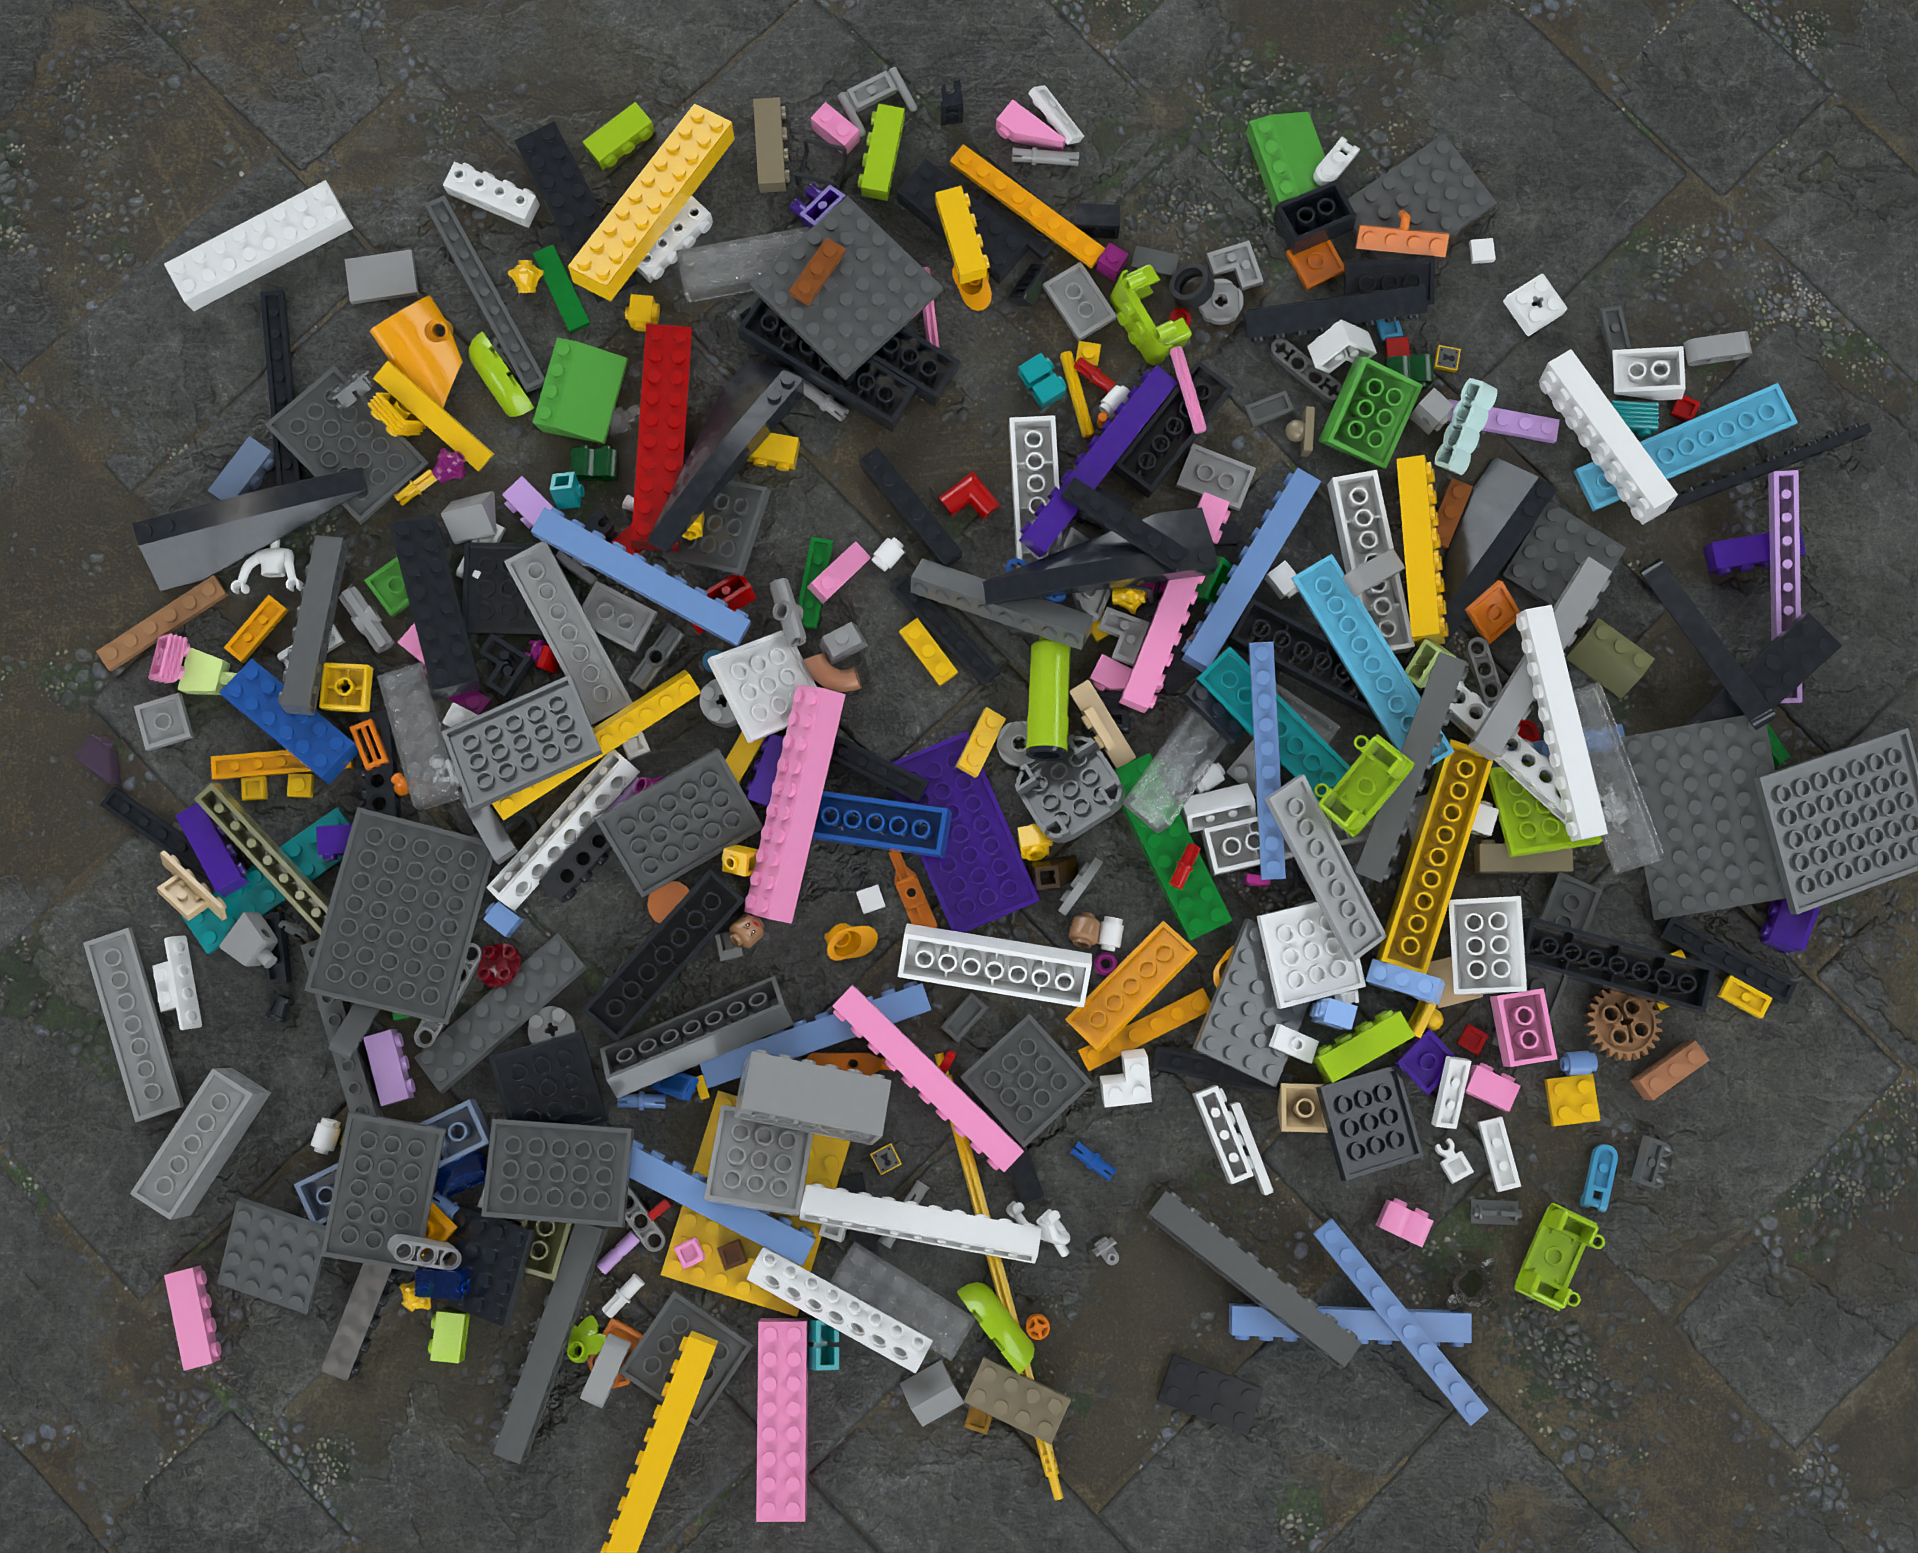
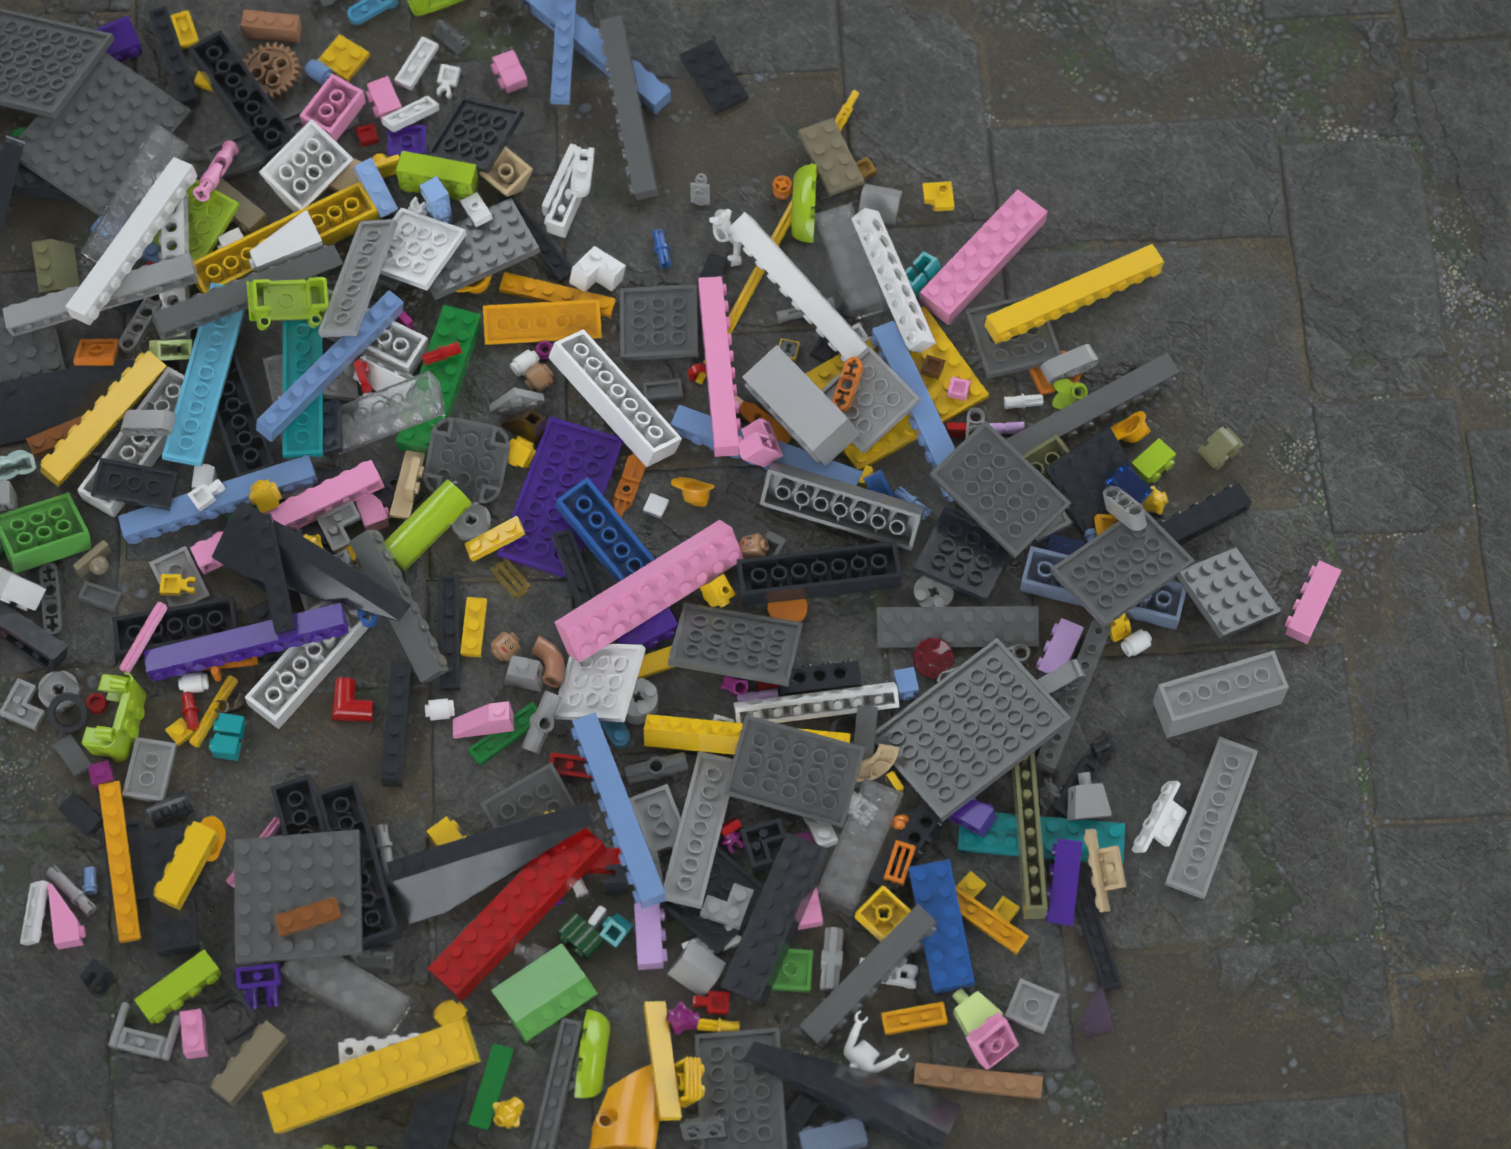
camera: 135 degrees left, 15 degrees down
none -> medium blue pin [82,867,99,895]
none -> black tile [91,458,179,511]
none -> yellow plate [159,574,196,596]
none -> white plate [188,479,226,511]
none -> bright pink piece [193,141,239,201]
none -> dark brown piece [214,691,247,713]
none -> white slope [248,210,323,273]
none -> yellow brick [249,479,282,513]
none -> red plate [353,358,372,394]
none -> clear yellow tile [490,558,531,600]
none -> medium nougat head [490,632,521,662]
none -> white plate [571,146,595,197]
none -> white tile [588,905,607,930]
none -> red plate [692,991,730,1015]
none -> light grey plate [700,883,754,930]
none -> bright pink brick [737,418,783,467]
none -> orange beam [832,357,864,413]
none -> tan tile [856,744,900,782]
none -> yellow tile [885,771,904,798]
none -> yellow brick [922,181,954,211]
none -> light orange piece [1111,411,1150,443]
none -> olive brick [1197,425,1244,471]

